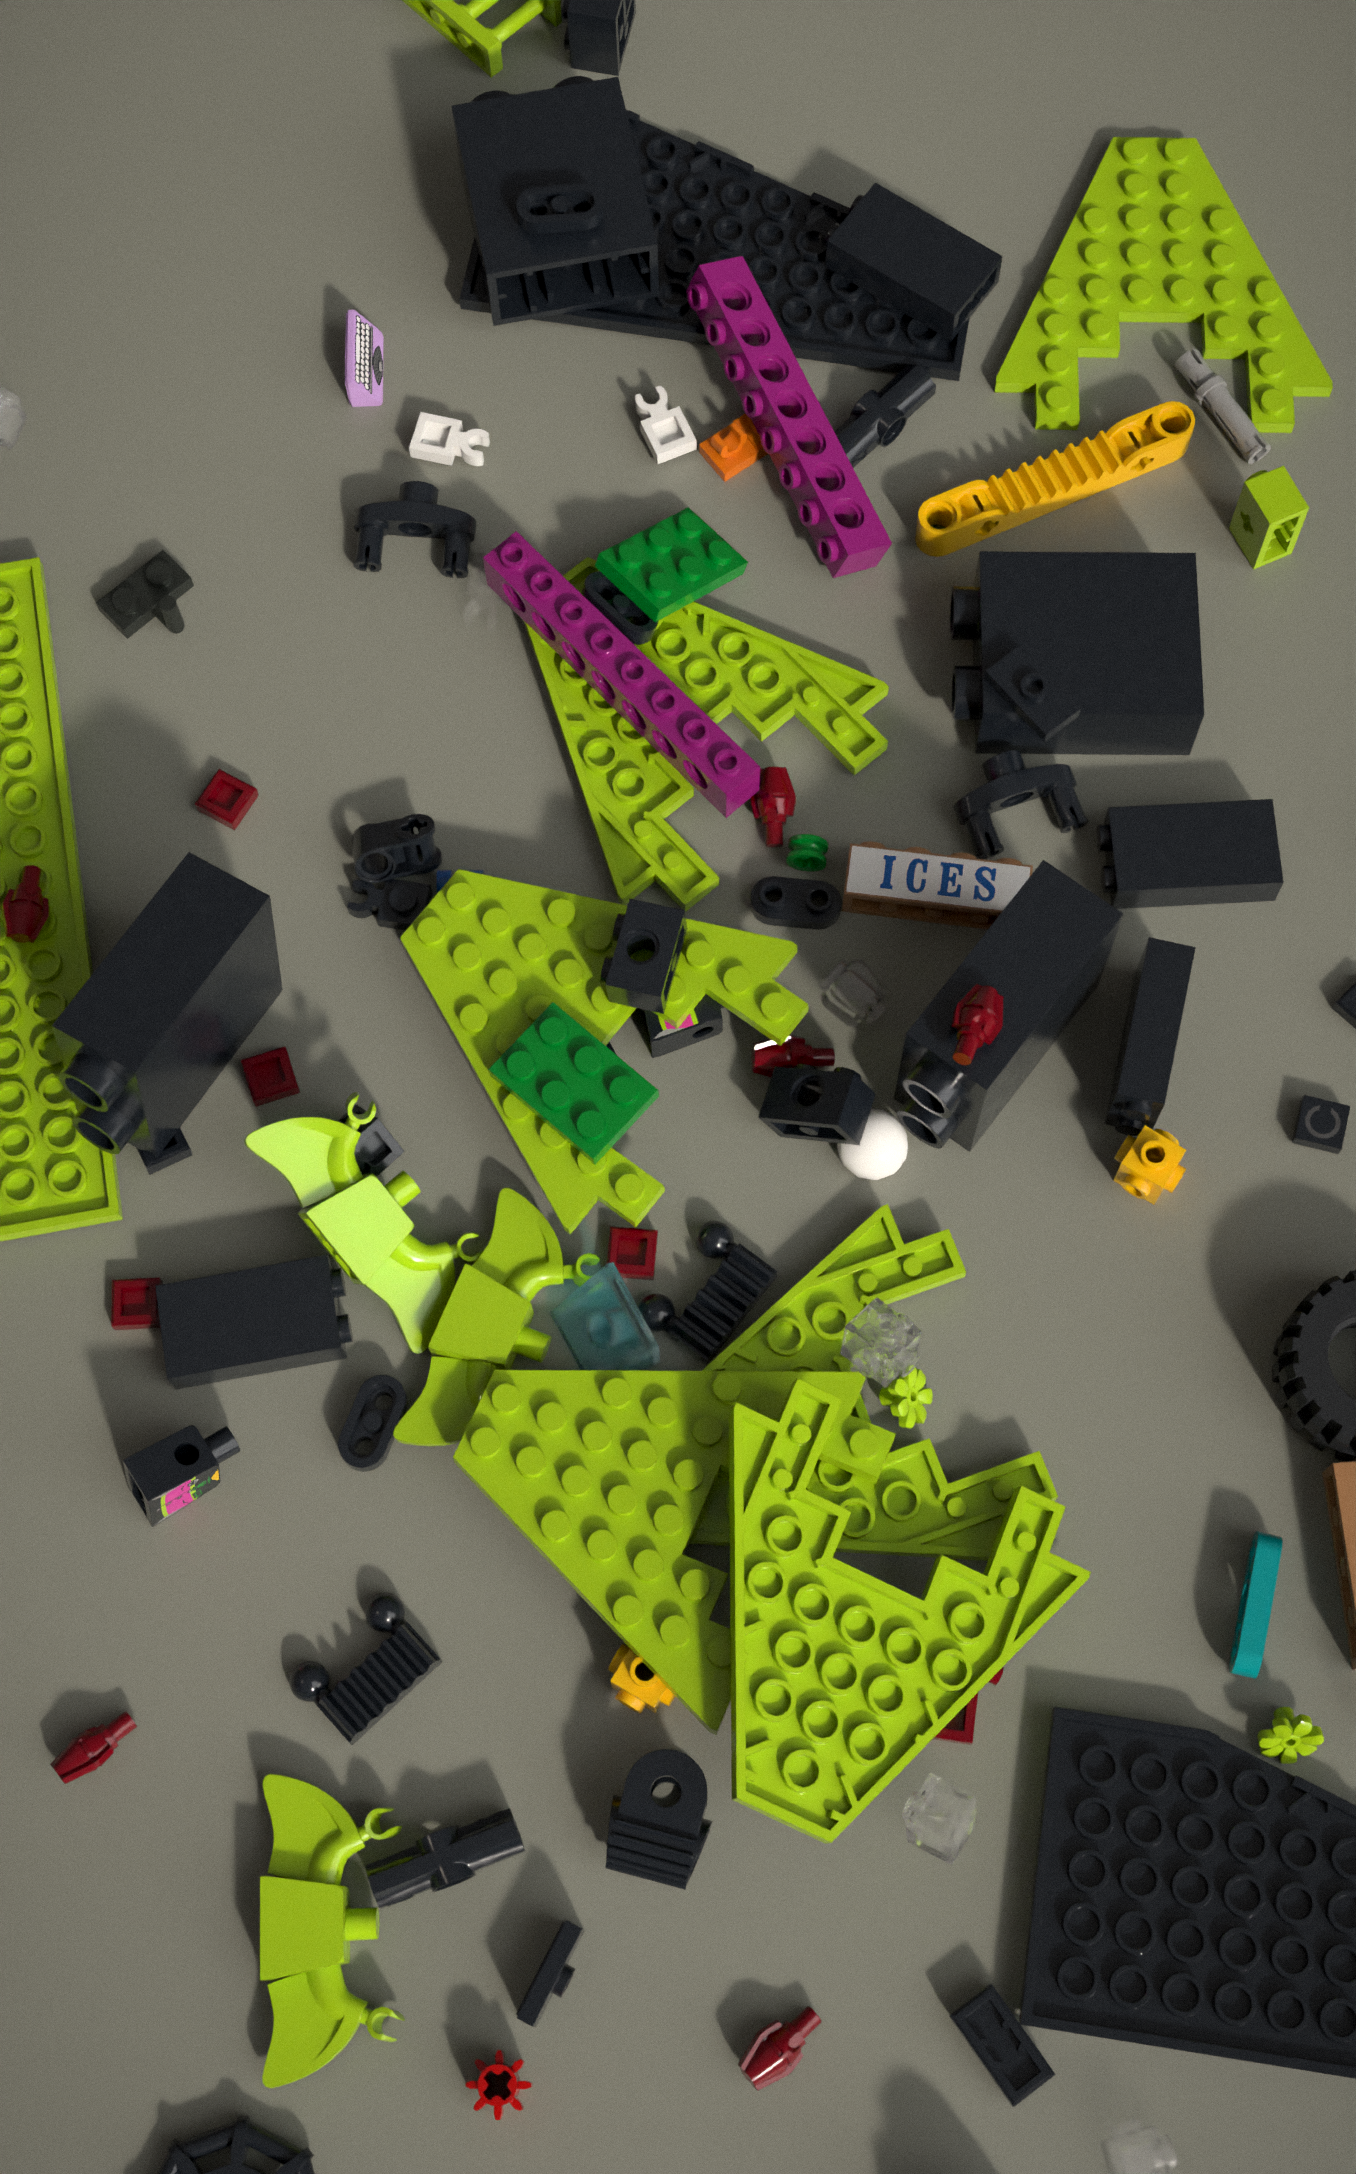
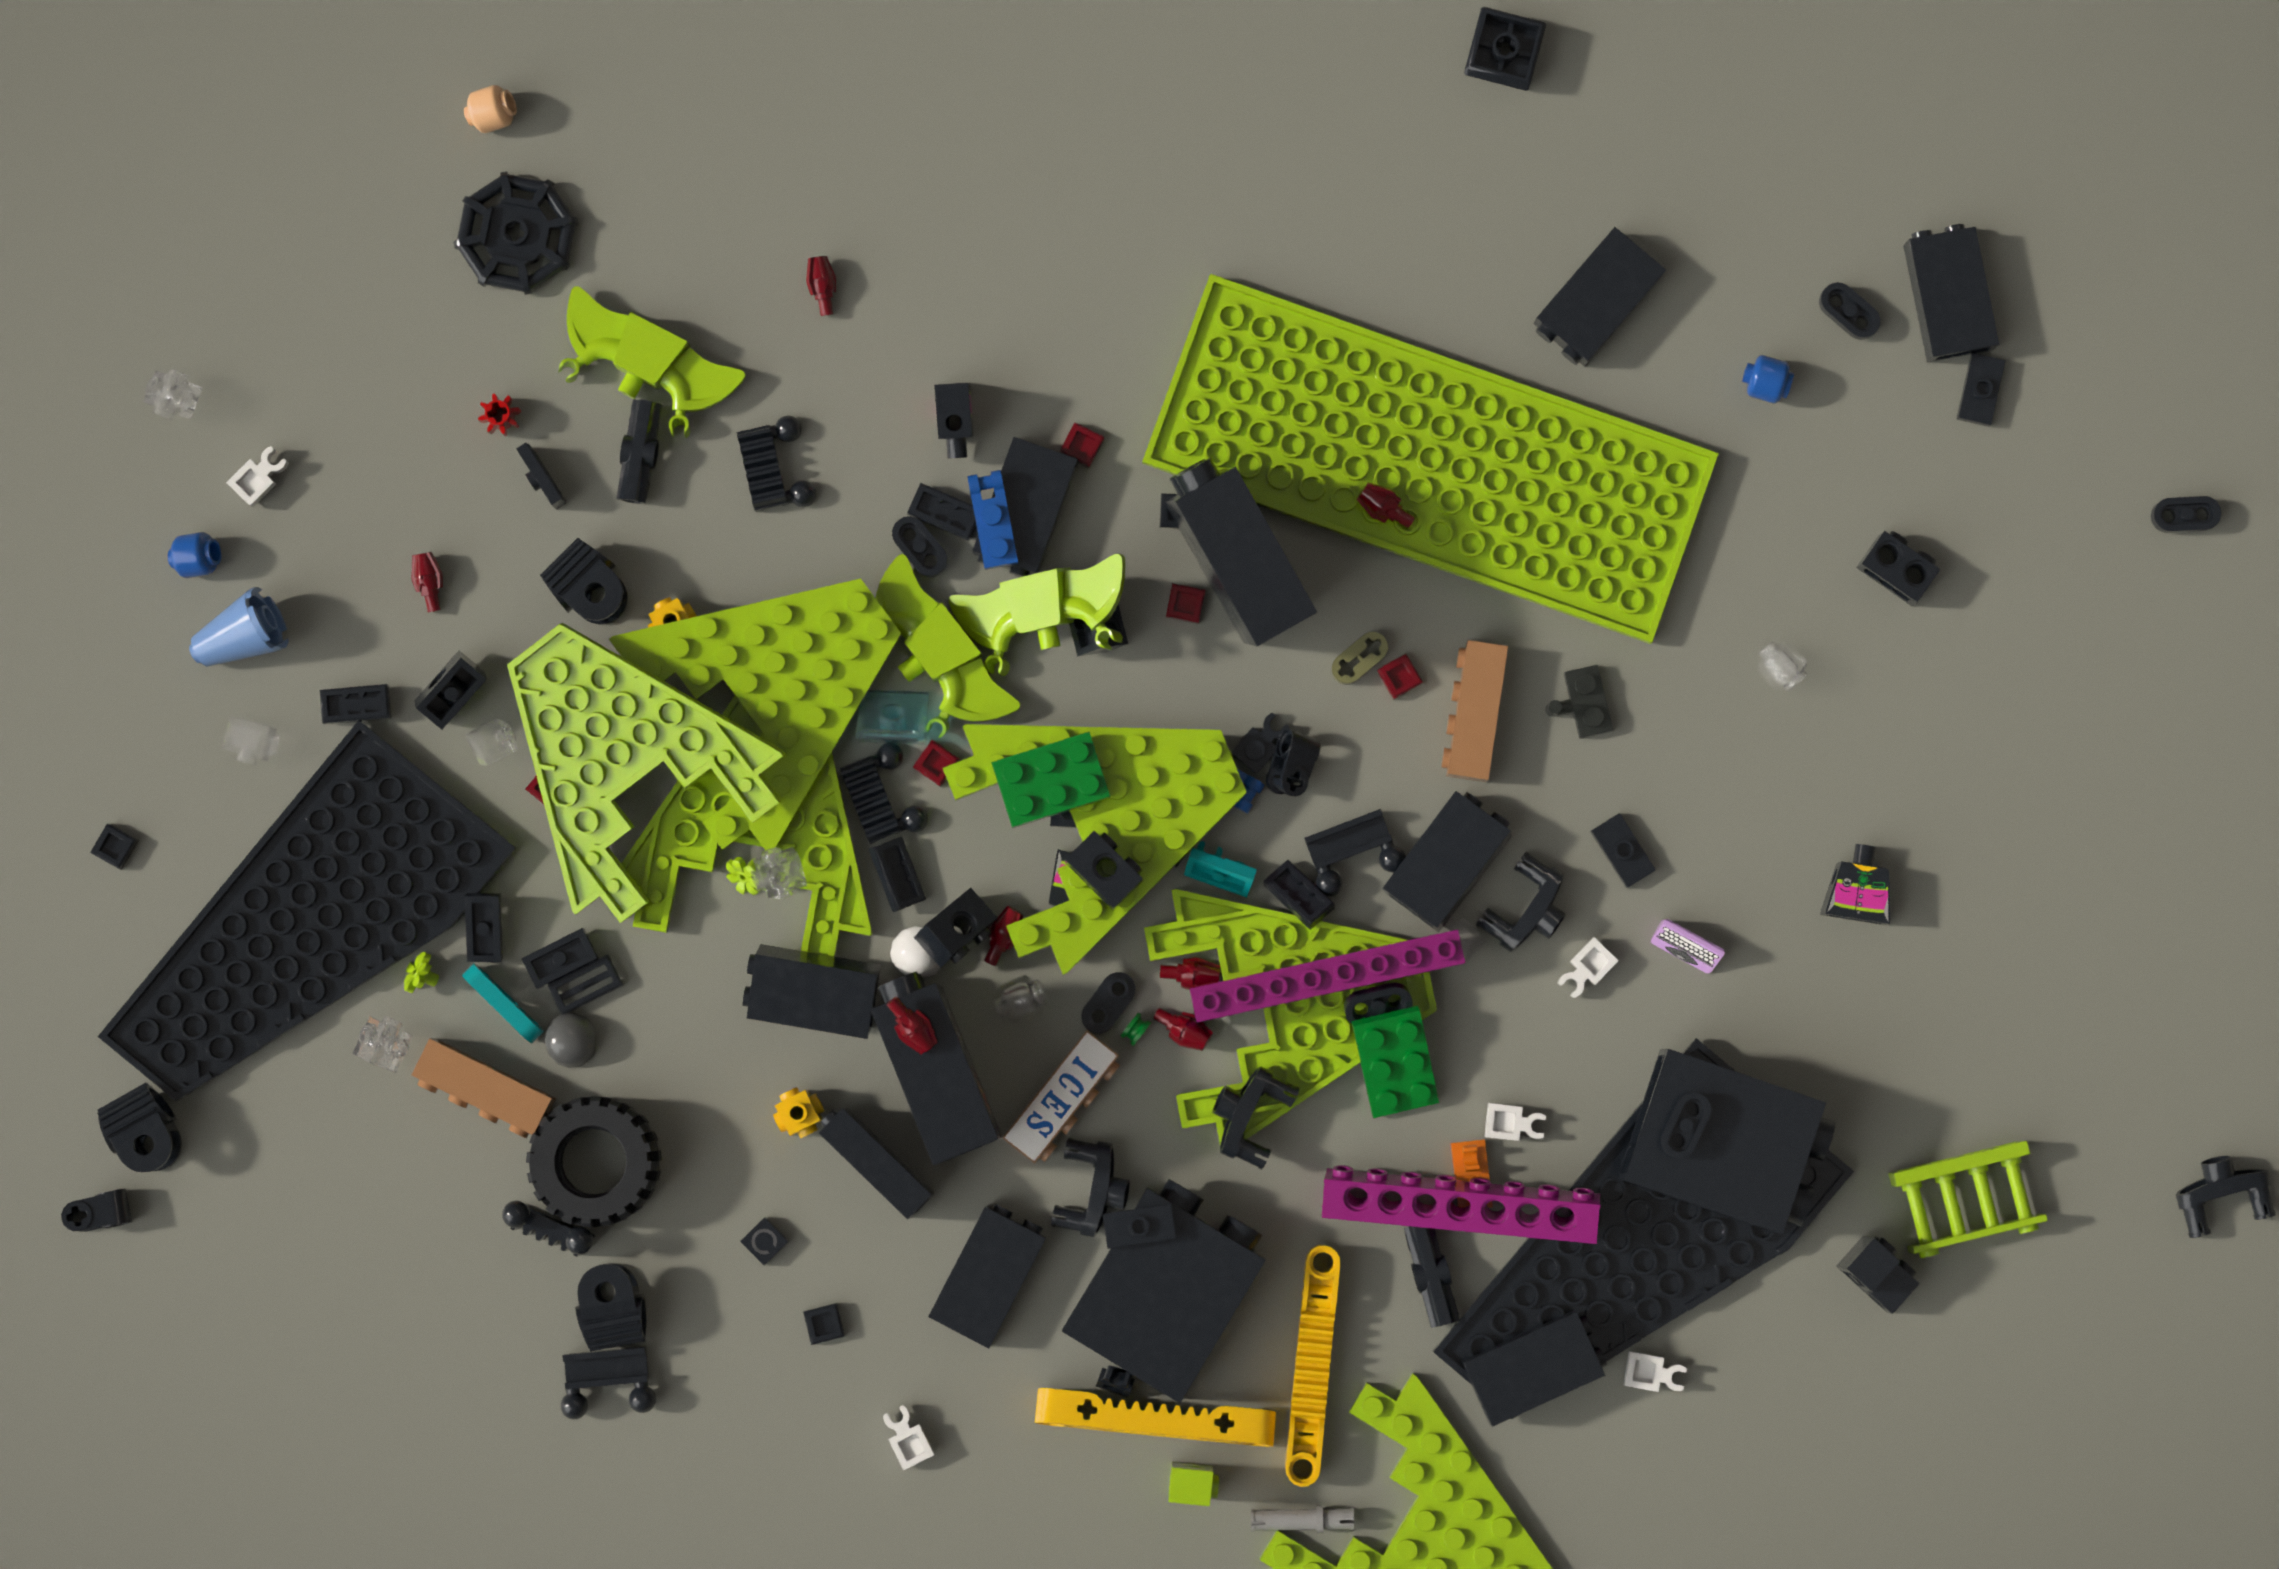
camera: 120 degrees right, 15 degrees up
none -> black brick [414,650,487,730]
none -> black plate [465,893,503,962]
none -> black plate [521,928,599,989]
none -> dark grey hair [545,1013,596,1068]
none -> black tile [547,954,624,1014]
none -> black brick [742,944,881,1039]
none -> black plate [869,836,926,912]
none -> black plate [907,483,976,541]
none -> blue plate [967,470,1018,570]
none -> yellow gear [1034,1388,1276,1447]
none -> black plate [1096,1365,1135,1398]
none -> dark red piece [1160,958,1220,990]
none -> teal plate [1183,841,1257,898]
none -> black connector [1212,1066,1300,1170]
none -> black plate [1263,860,1335,930]
none -> black gear [1304,809,1406,897]
none -> olive beam [1331,632,1388,685]
none -> black brick [1382,791,1512,933]
none -> medium nougat brick [1441,640,1508,783]
none -> black plate [1590,813,1656,888]
none -> white plate [1623,1351,1687,1392]
none -> torso [1820,844,1890,925]

